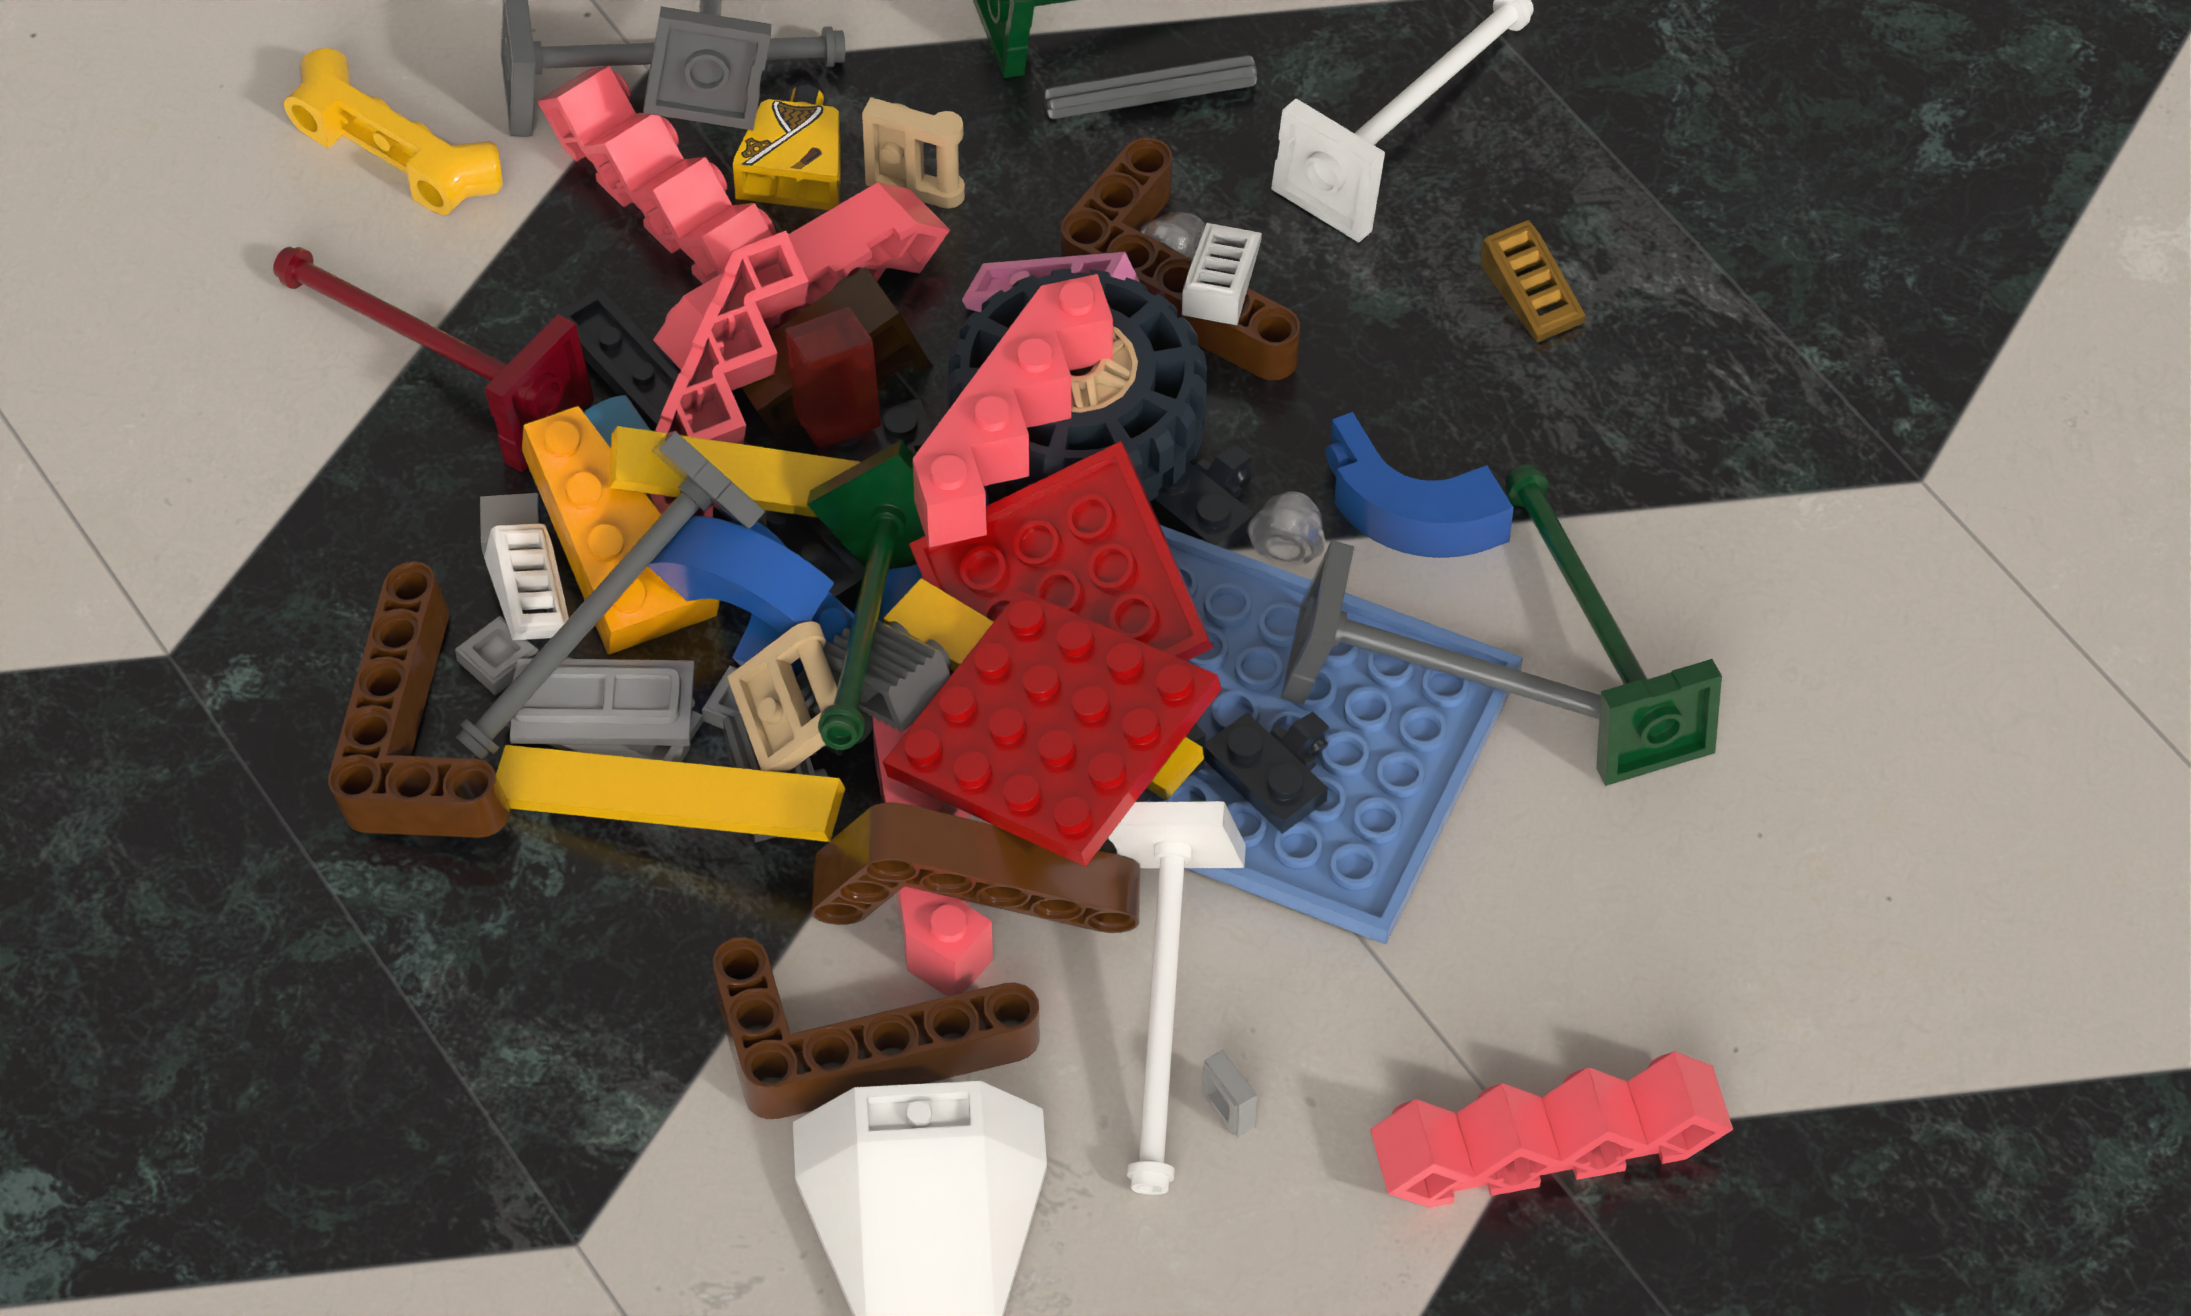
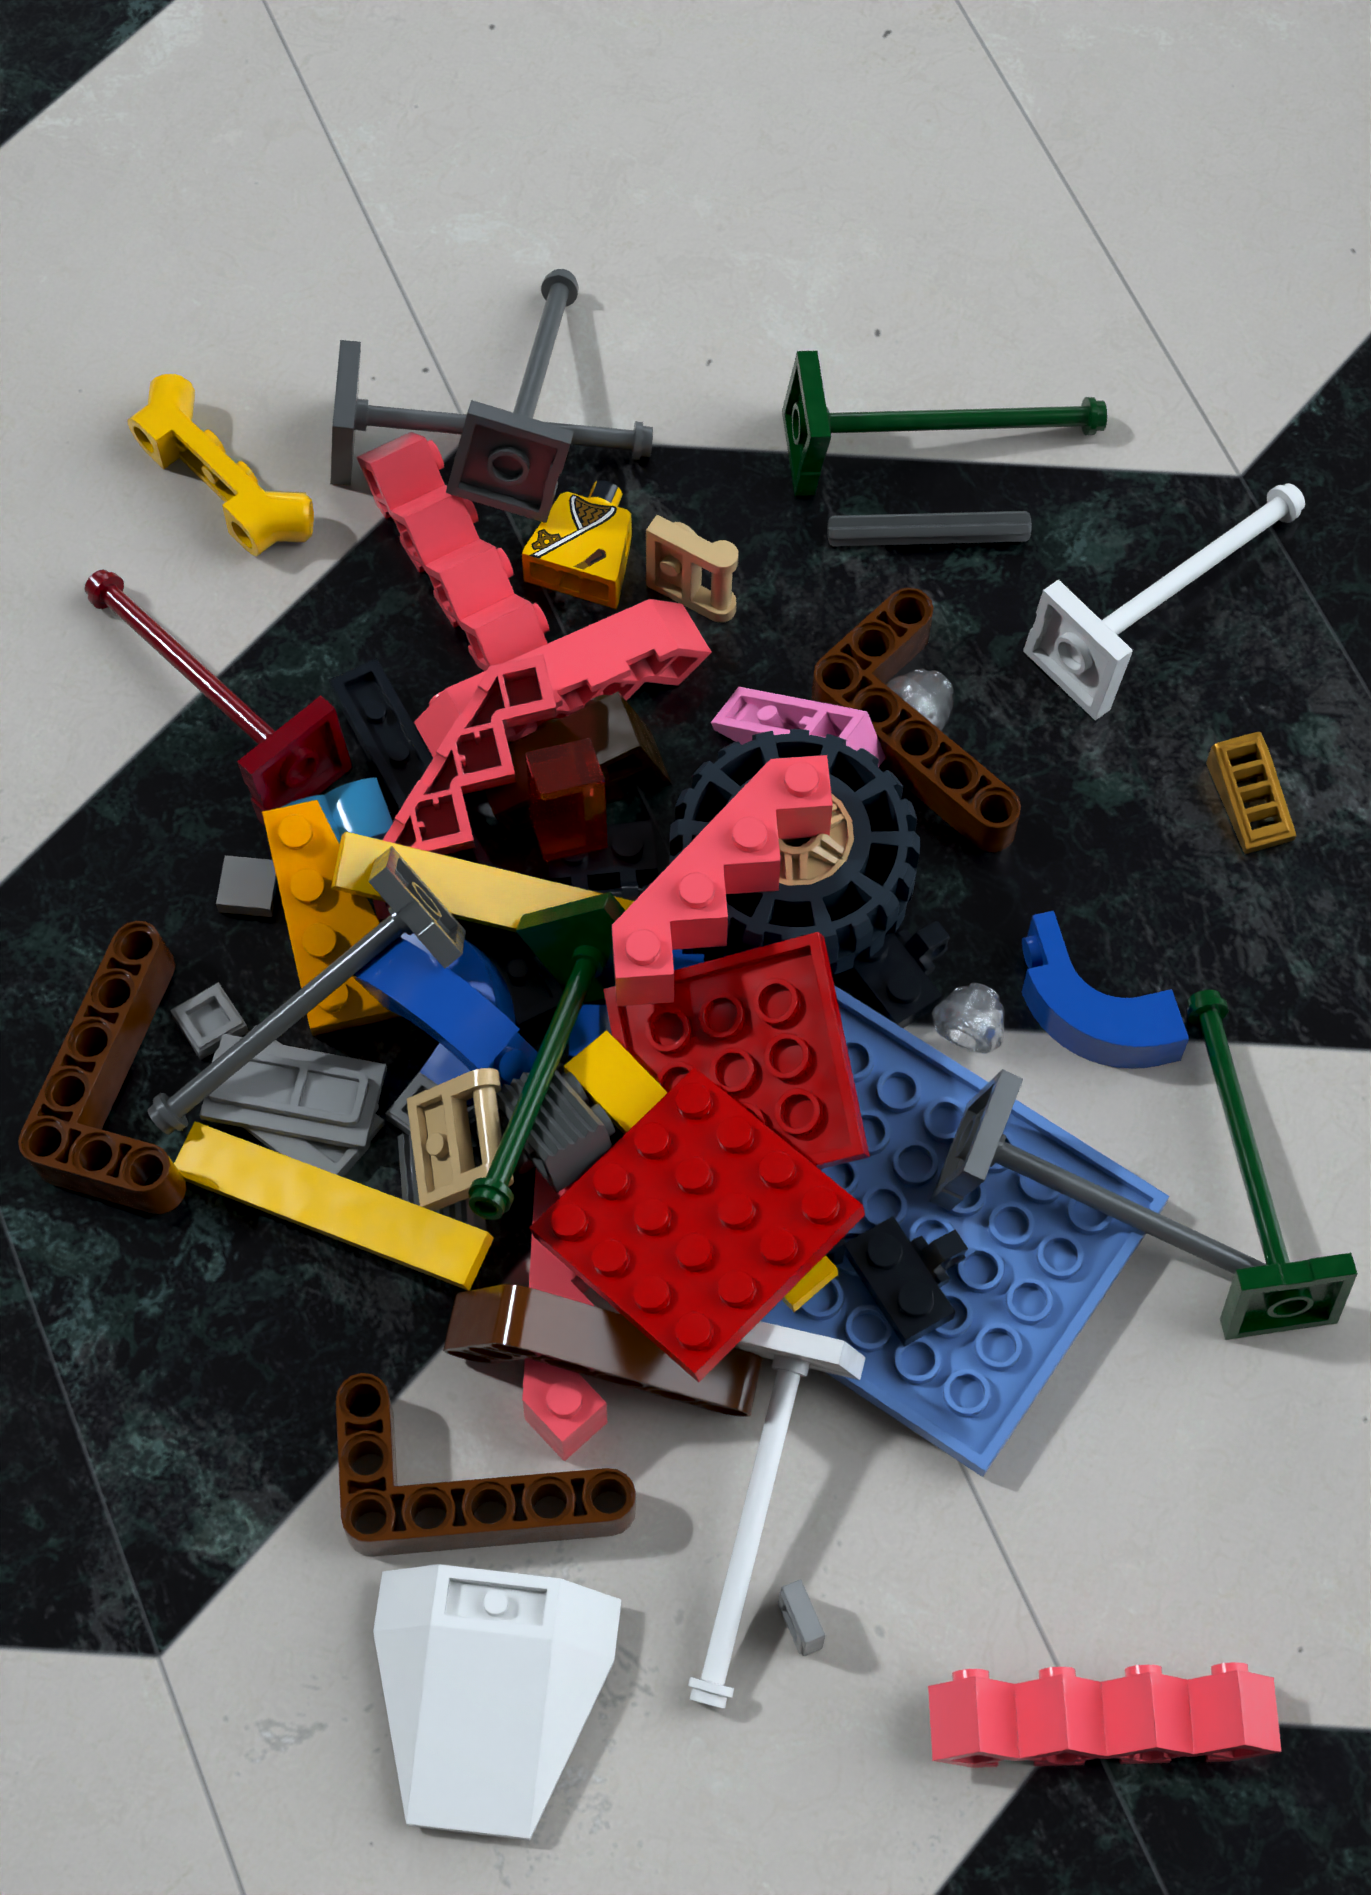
camera: 10 degrees right, 10 degrees up
white slope [484,524,569,640] -> none
white slope [1182,223,1262,325] -> none

